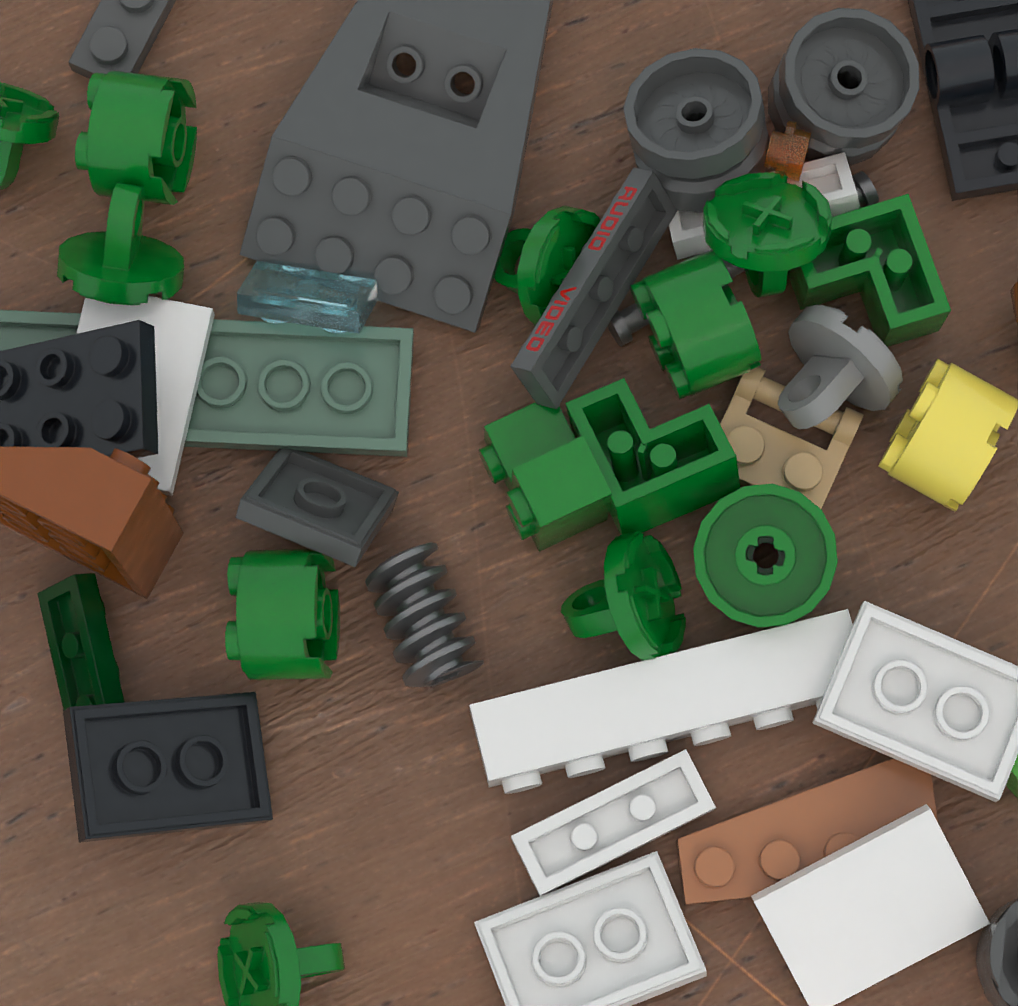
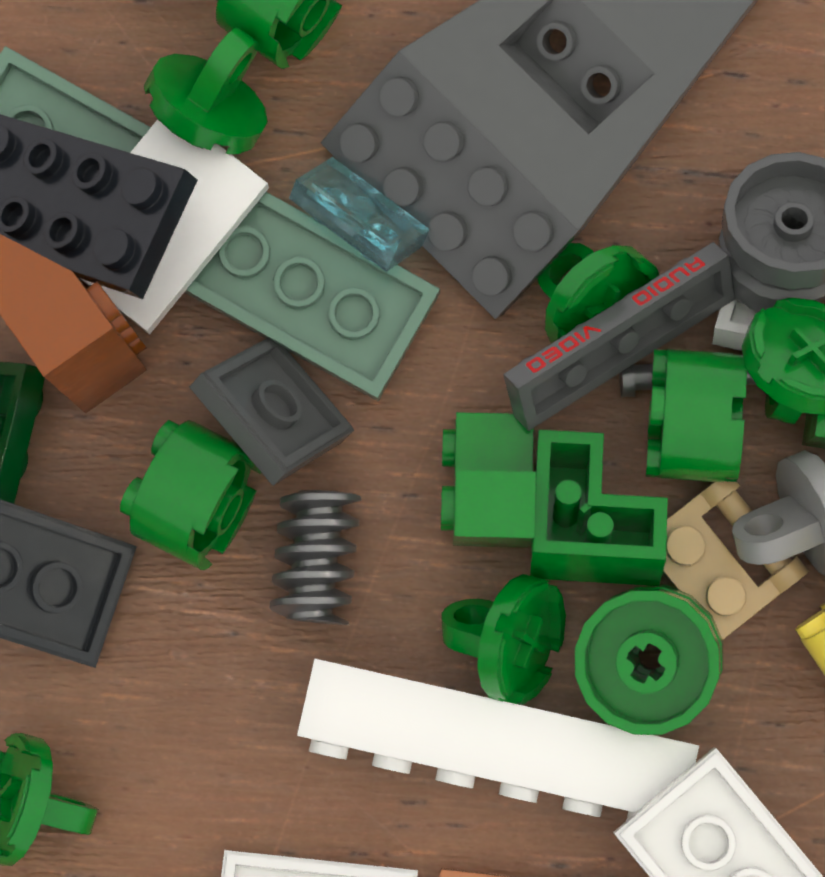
camera: 30 degrees right, 5 degrees up
white plate [511,749,716,896] -> none

